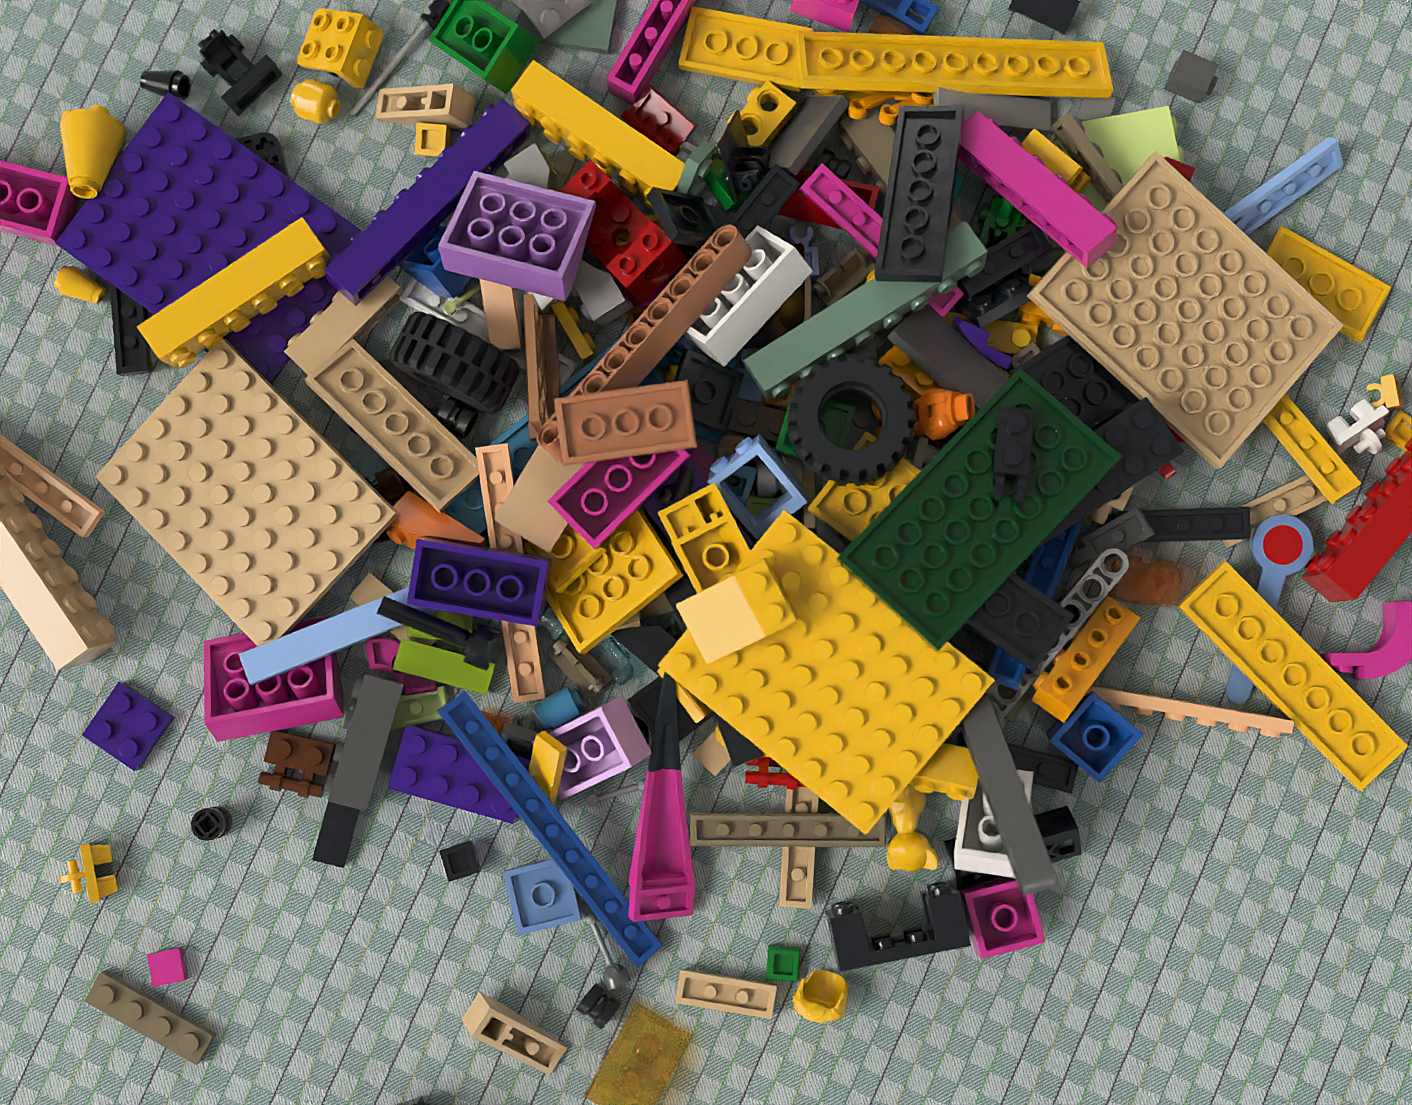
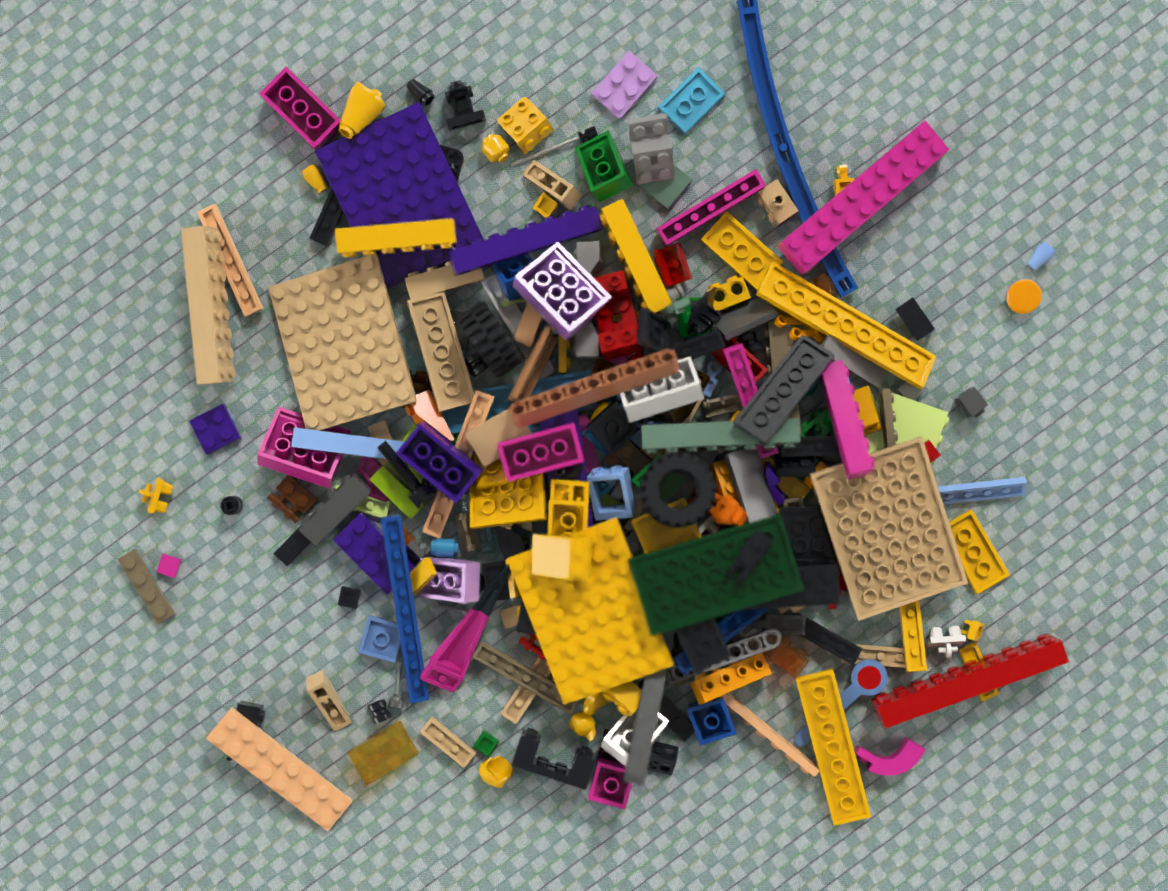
camera: 30 degrees right, 5 degrees up
nougat tile [554,380,697,466] -> none

